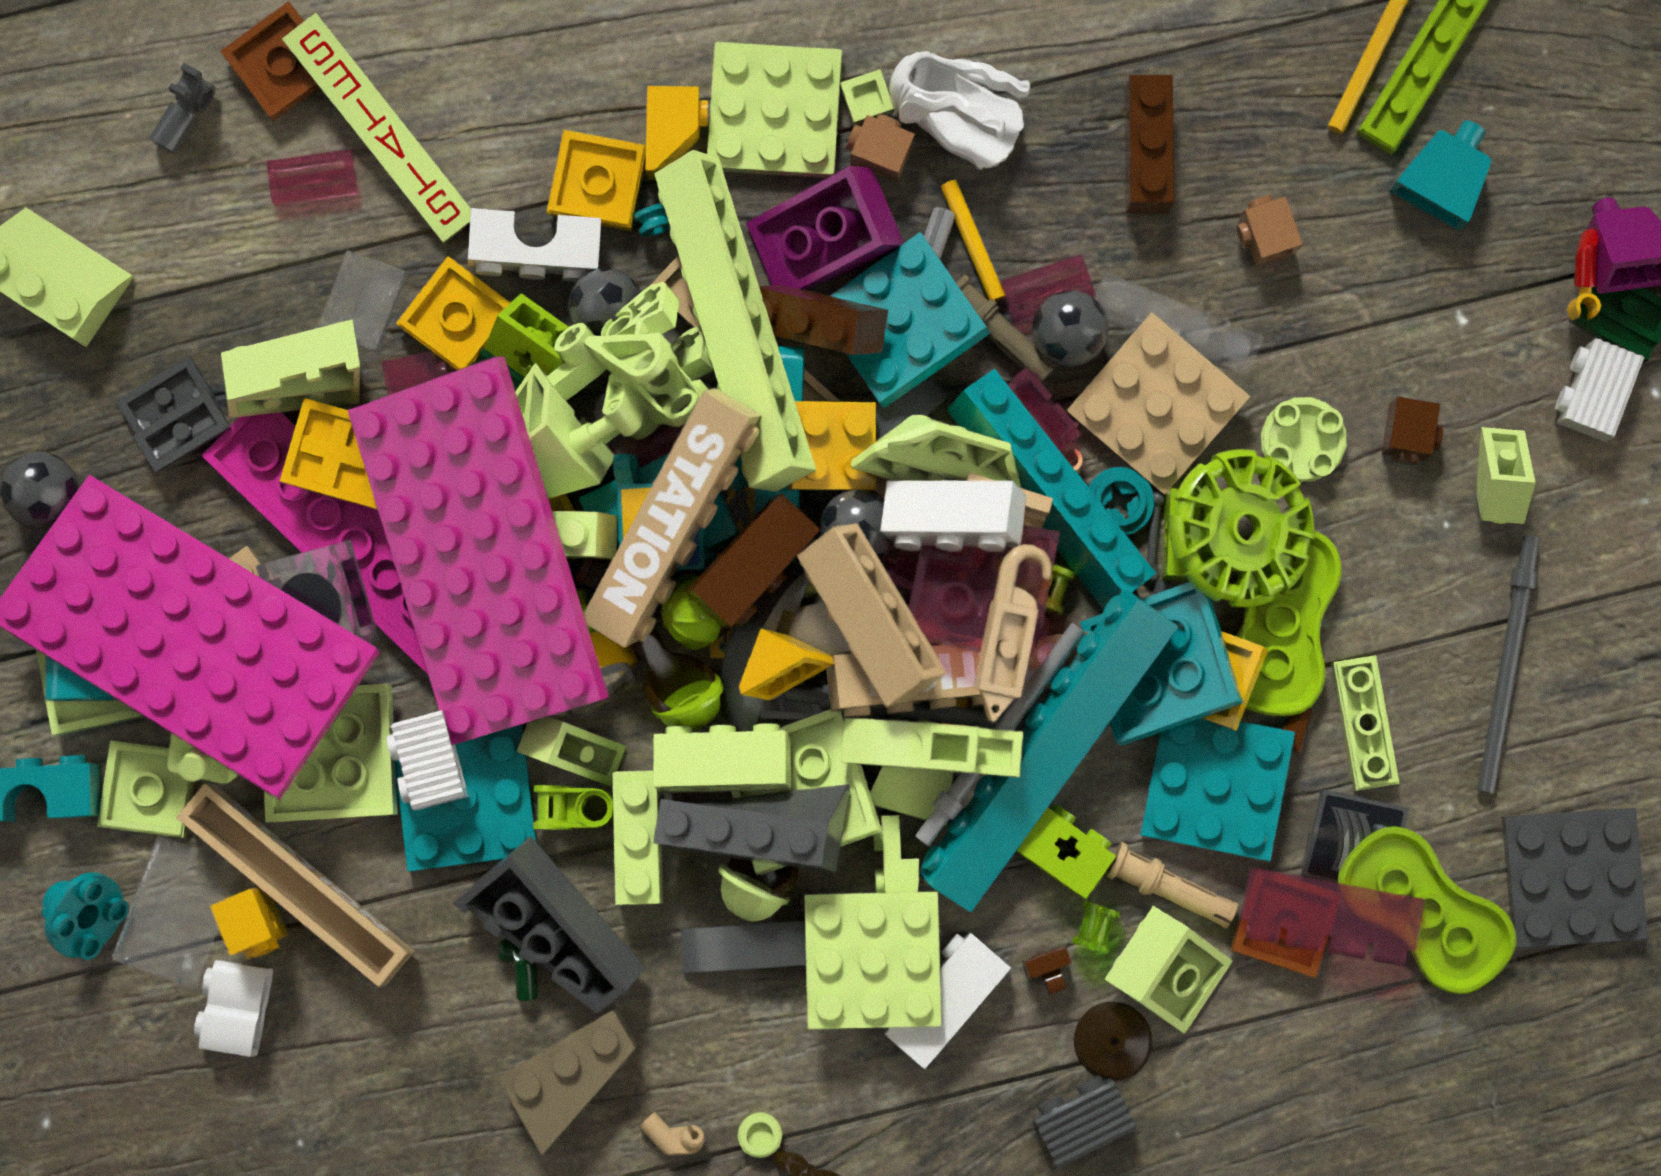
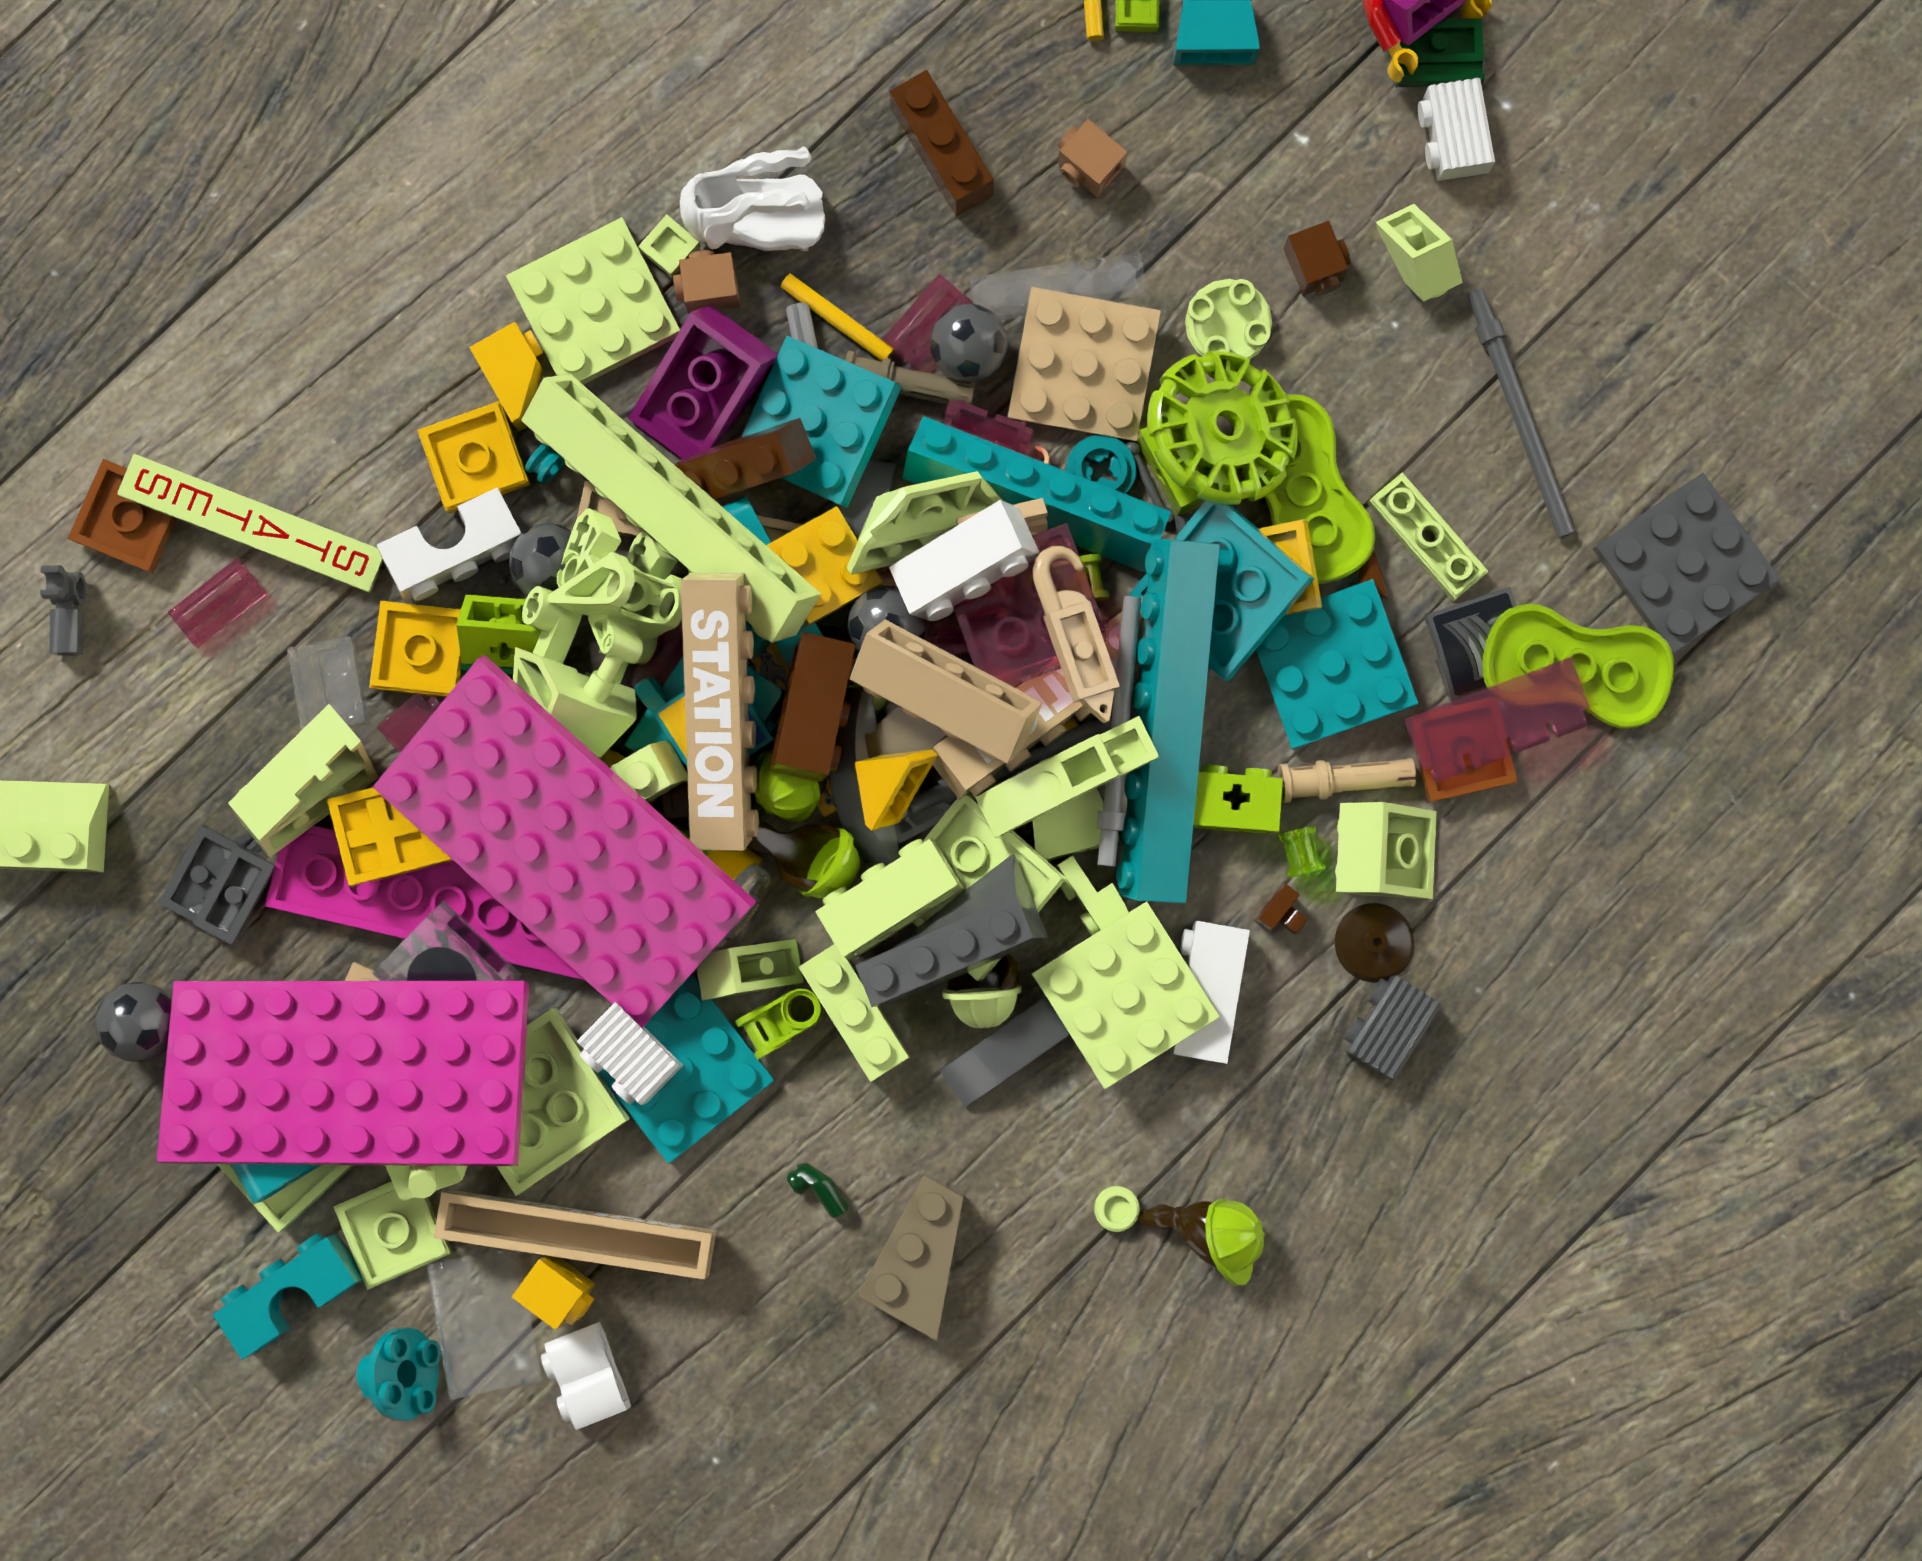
camera: 30 degrees left, 0 degrees up
dark grey wedge [453,836,646,1014] -> none
tan arm [639,1112,705,1156] -> none

